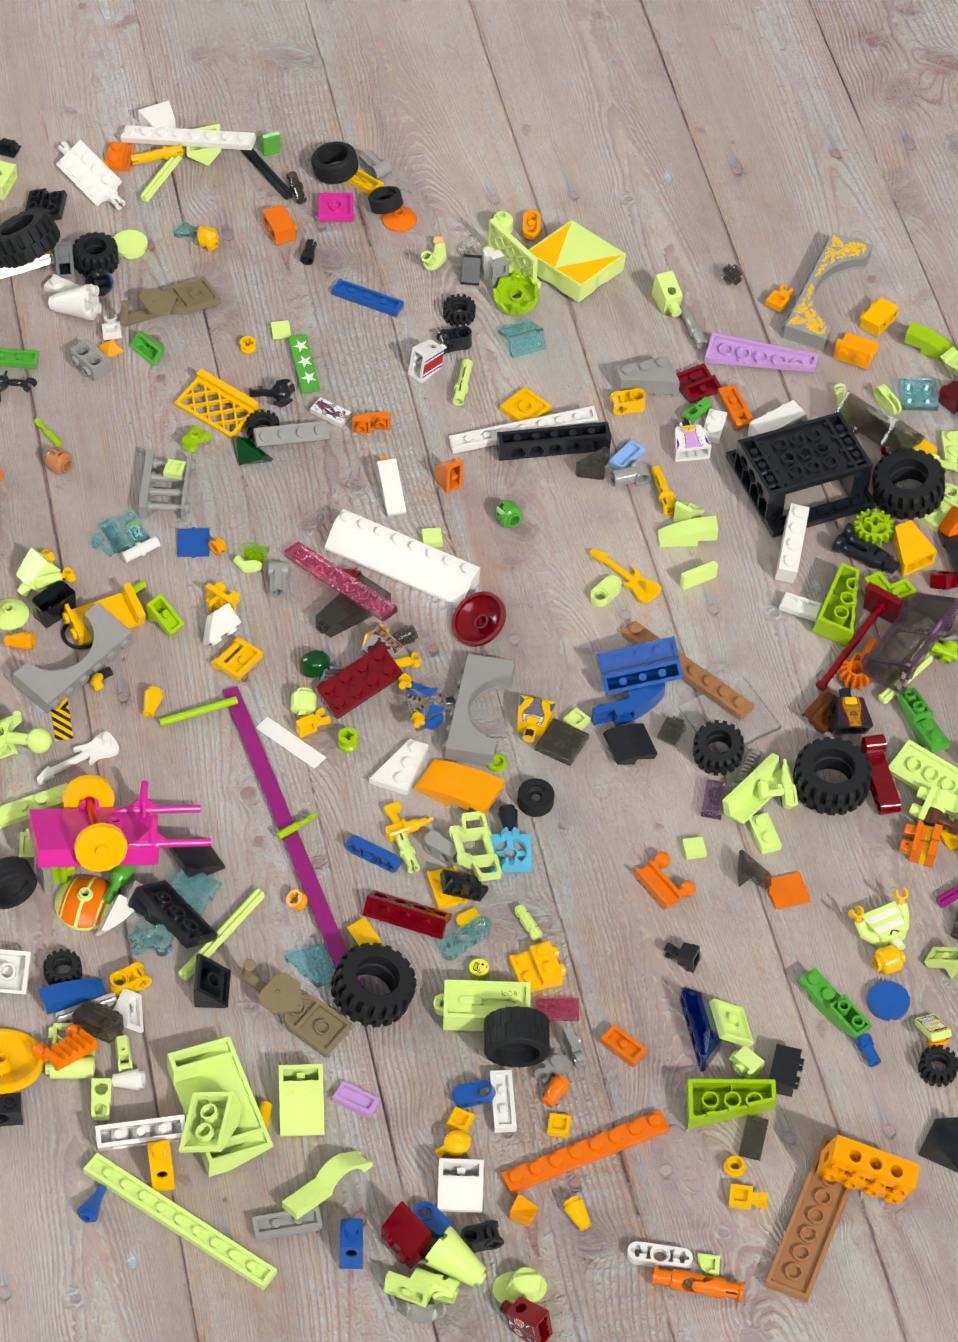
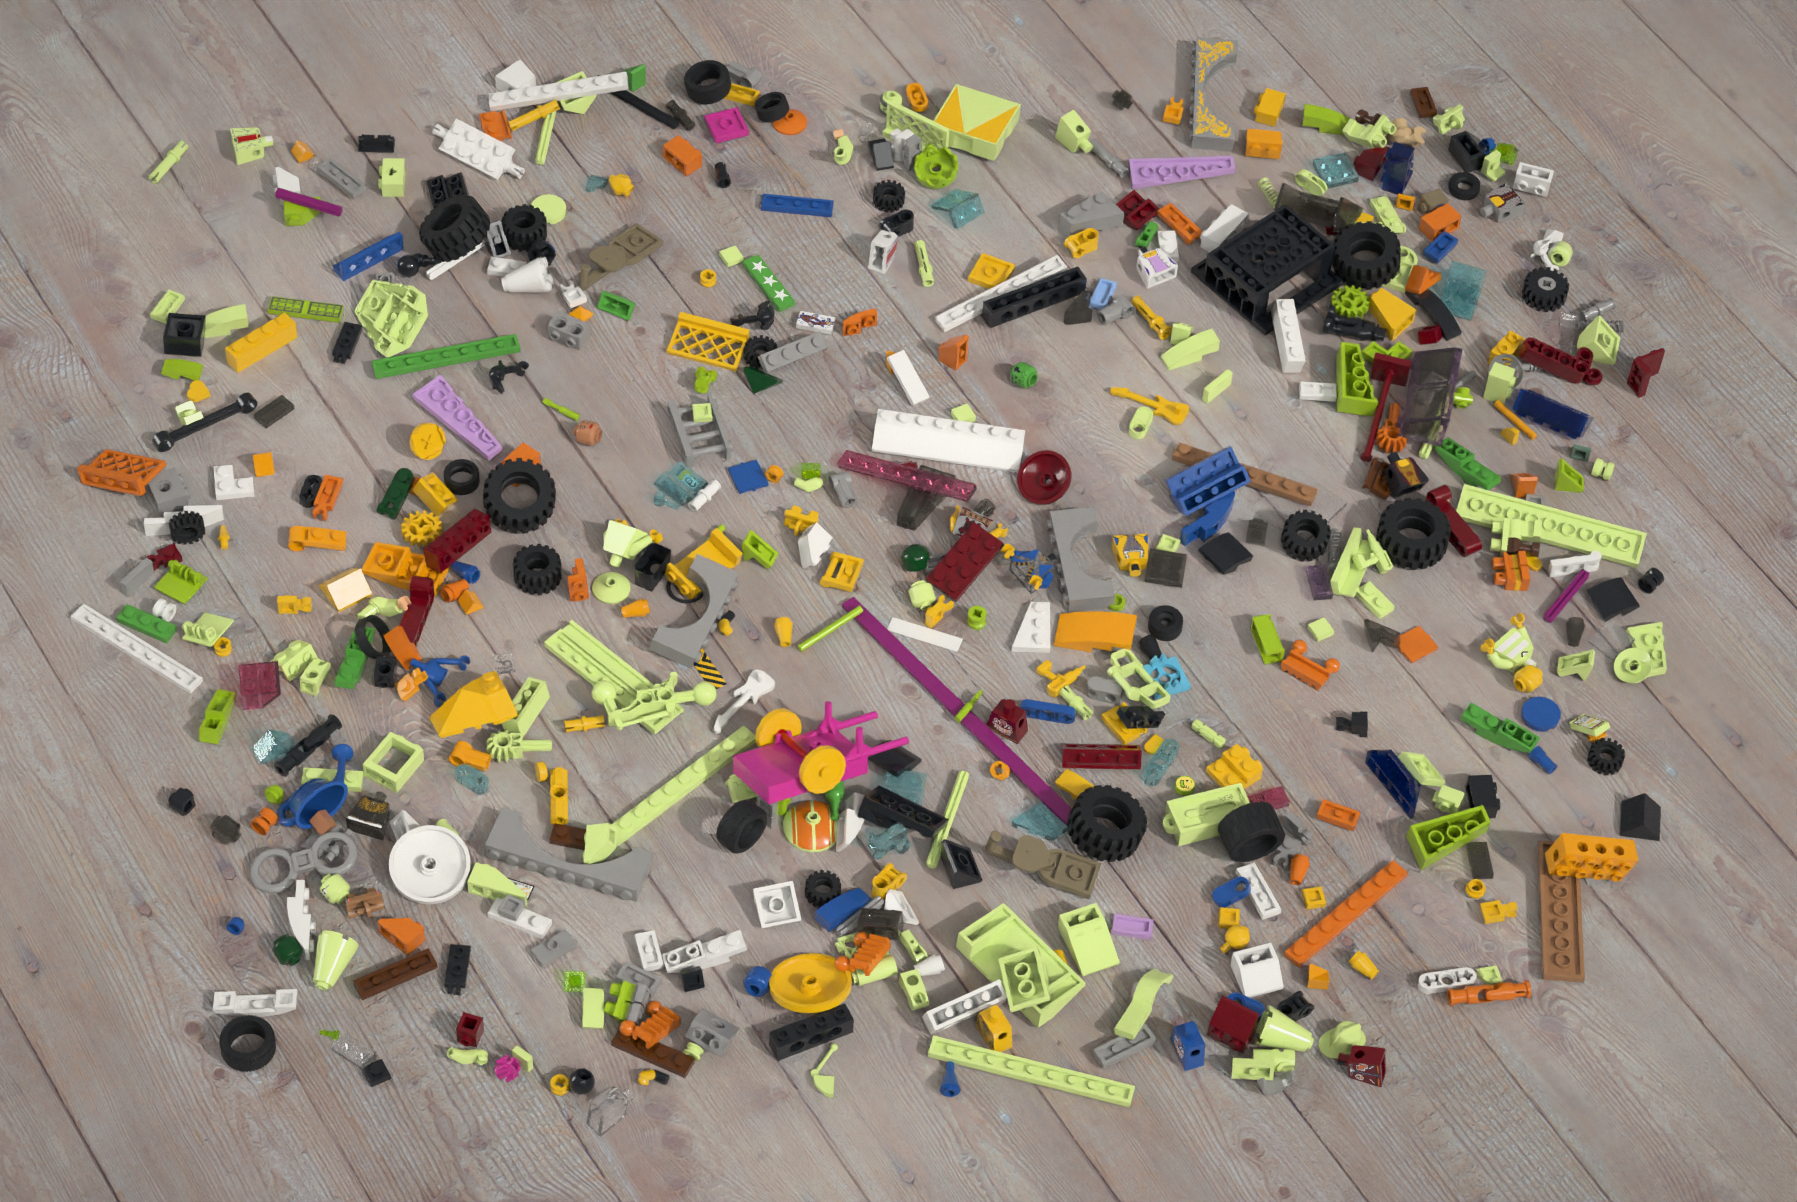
camera: 20 degrees left, 0 degrees up
none -> dark red torso [986,699,1028,744]
none -> lime window [1250,614,1285,665]

